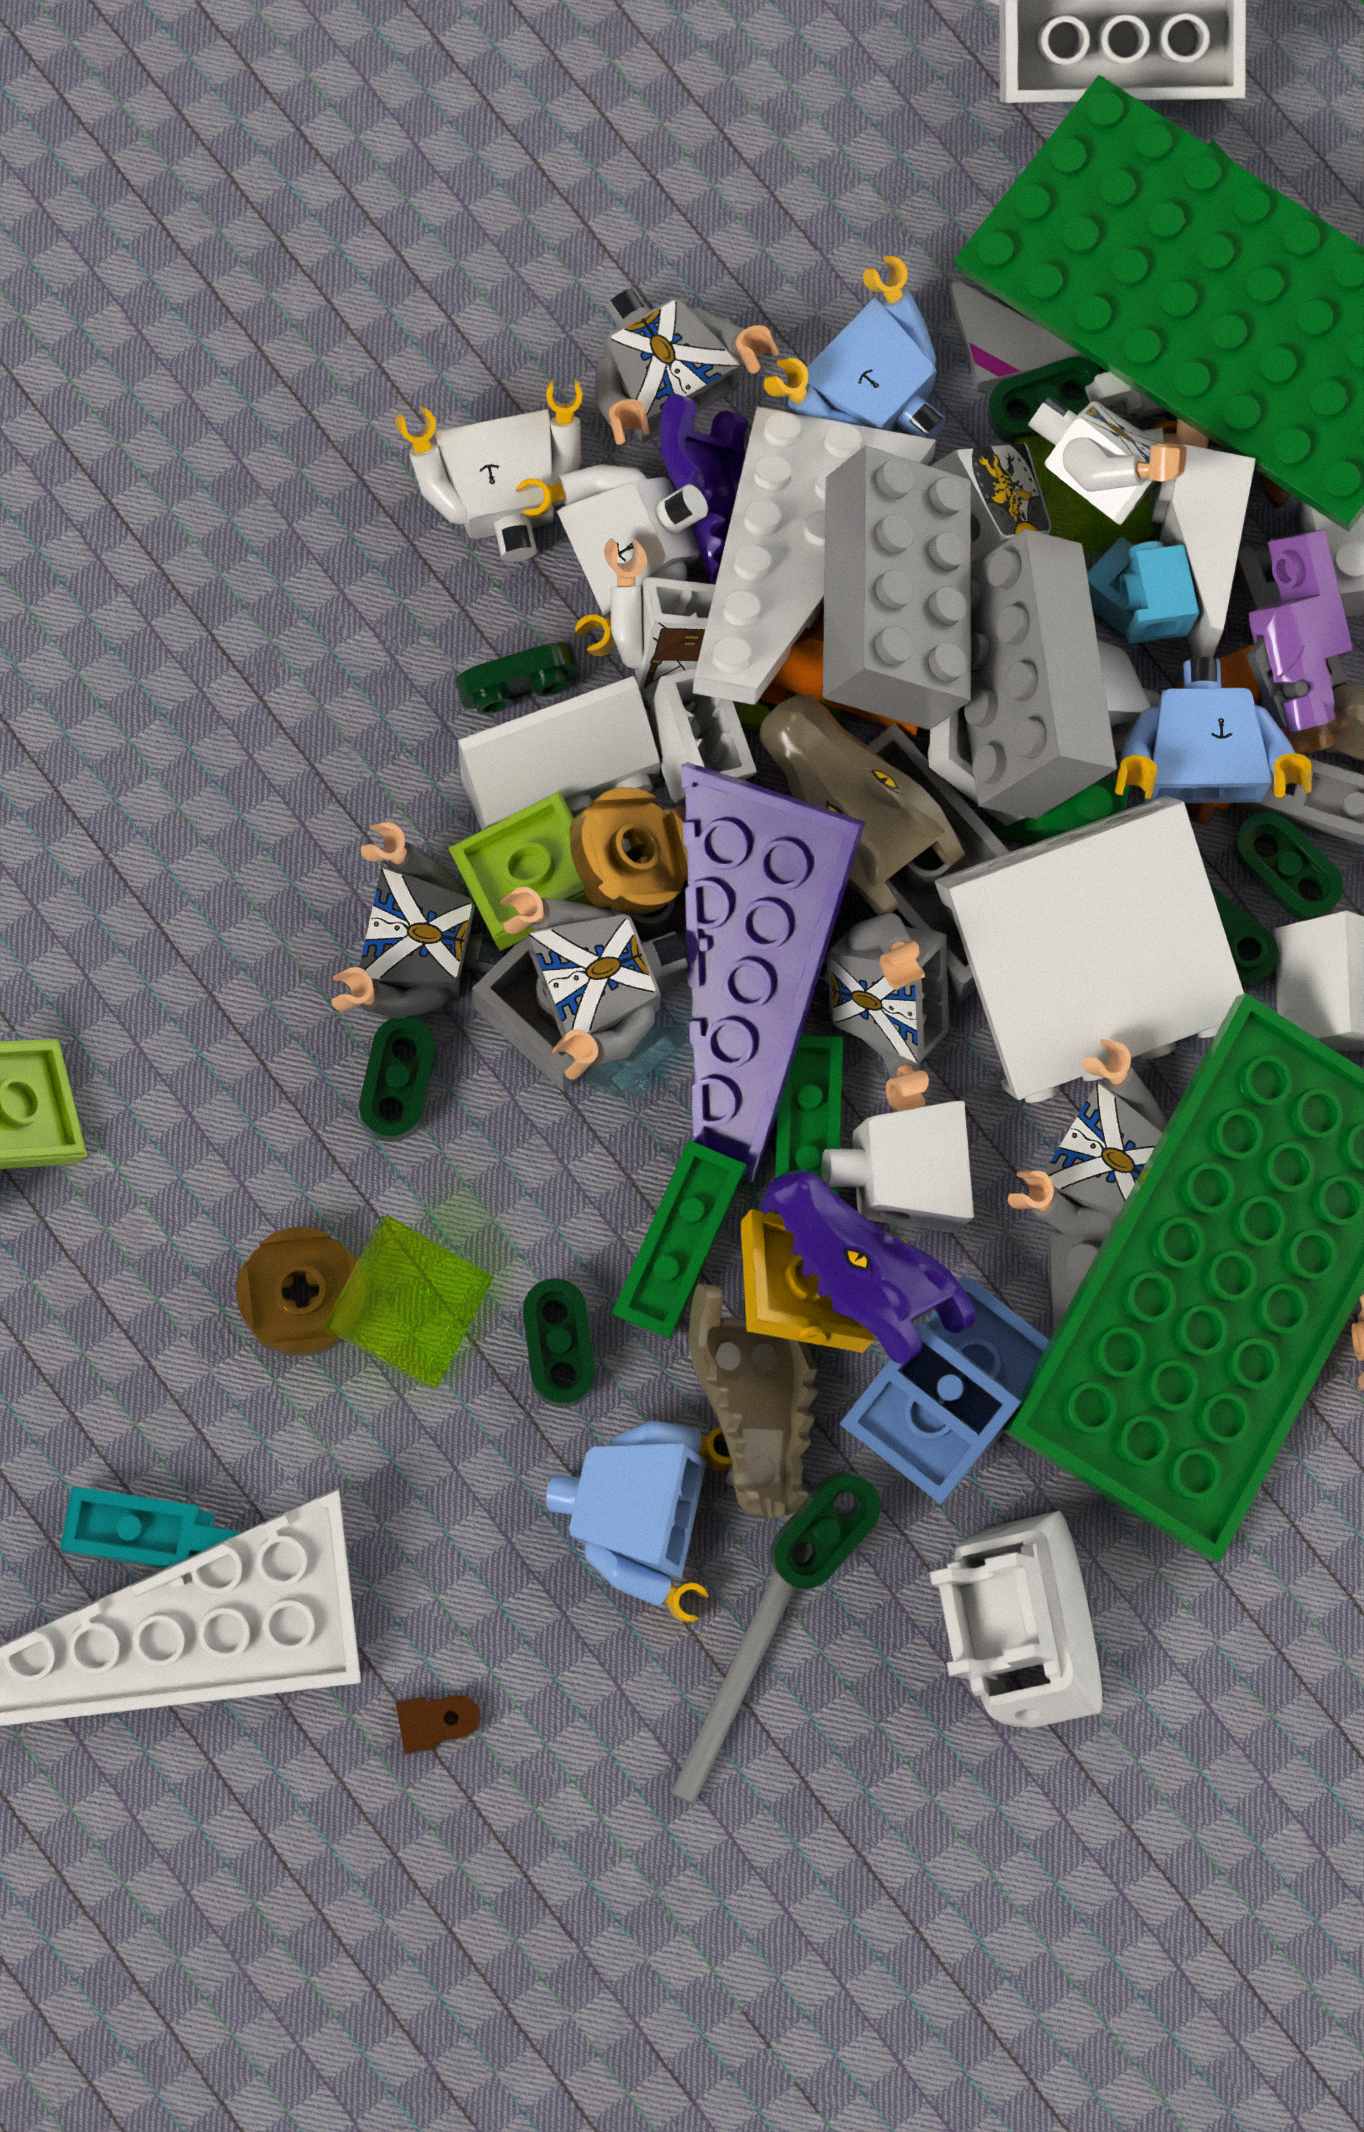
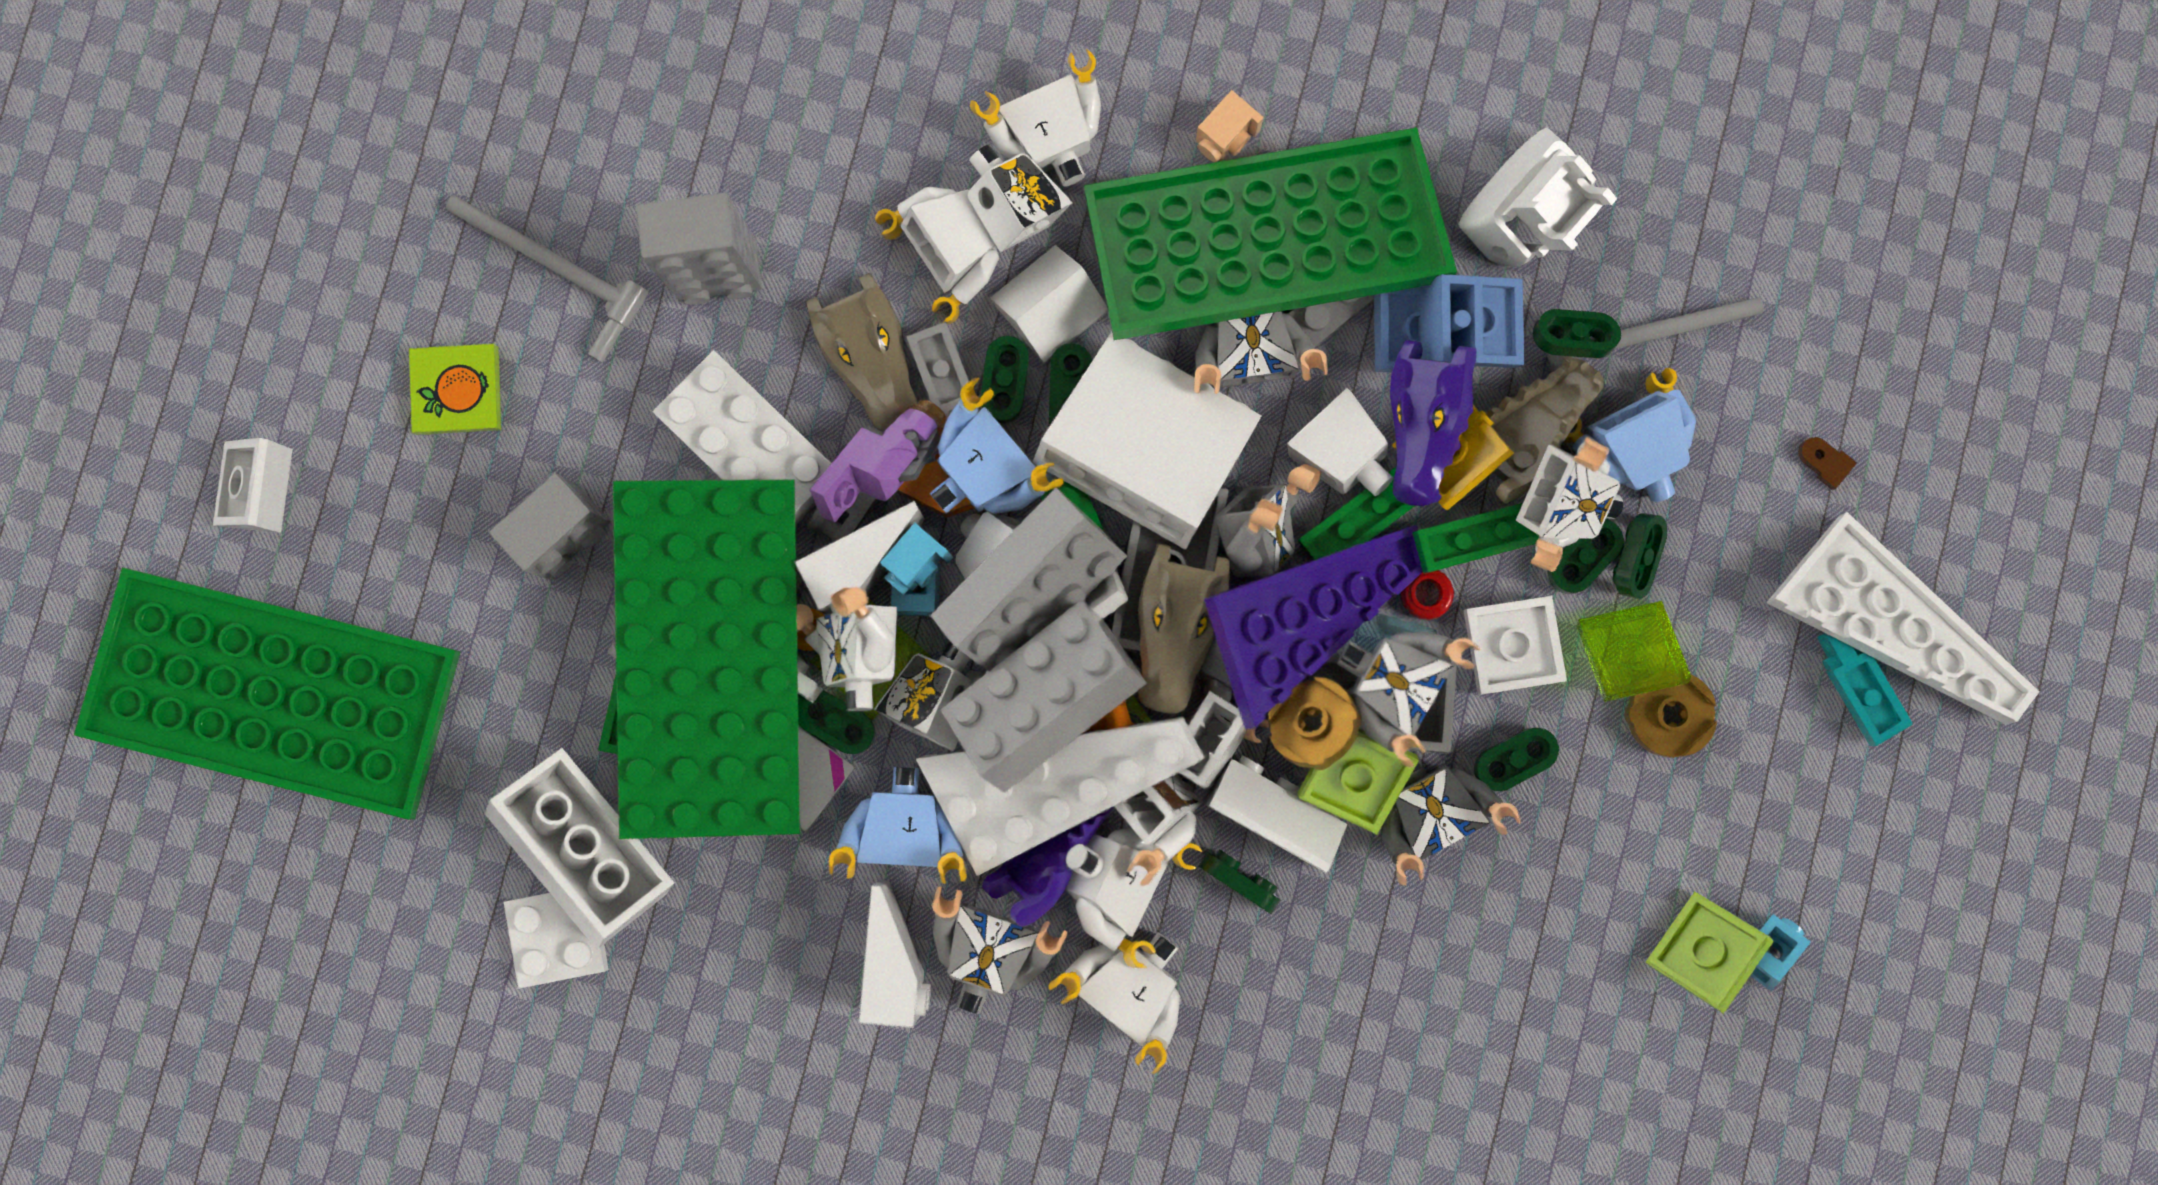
camera: 125 degrees left, 10 degrees up
none -> white slope [859,880,931,1027]
none -> red piece [1400,570,1454,620]
none -> white plate [1463,596,1567,695]
none -> torso [1516,437,1623,572]
none -> dark green plate [1613,513,1667,599]

